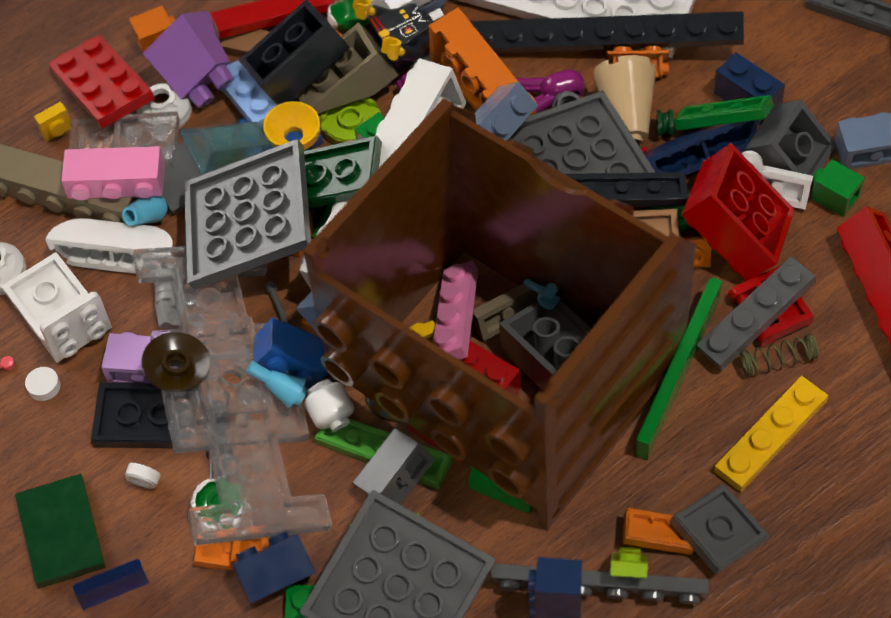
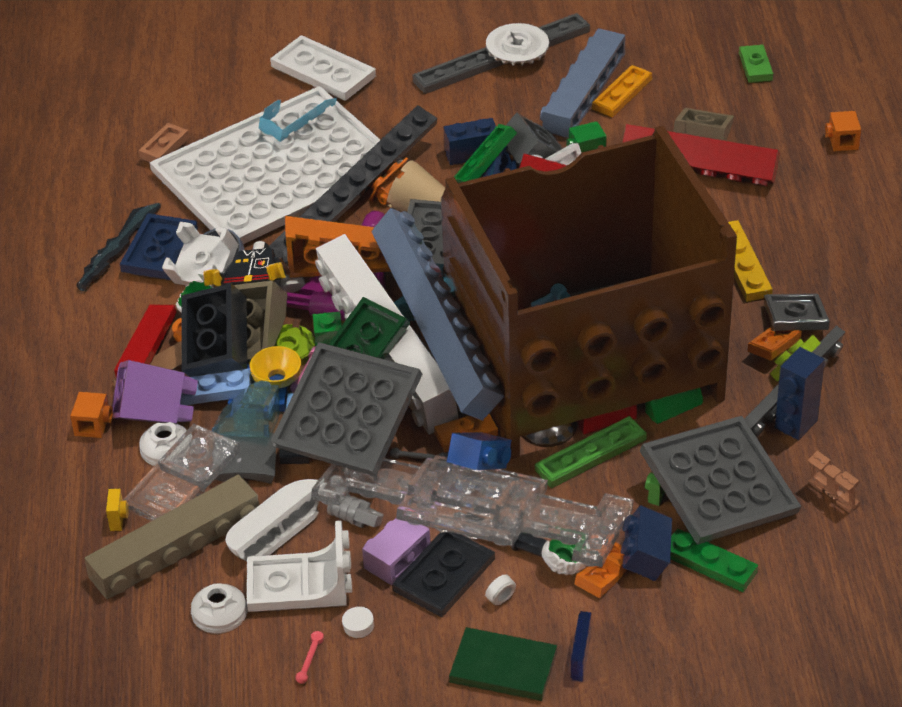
camera: 60 degrees left, 15 degrees down
red plate [48,35,155,129] -> none
bright pink brick [61,146,165,200] -> none
medium azure cone [122,196,167,226] -> none
dark brown dish [141,332,211,392] -> none
medium azure cone [246,361,308,409] -> none
white head [304,379,355,432] -> none
hinge [353,428,435,505] -> none

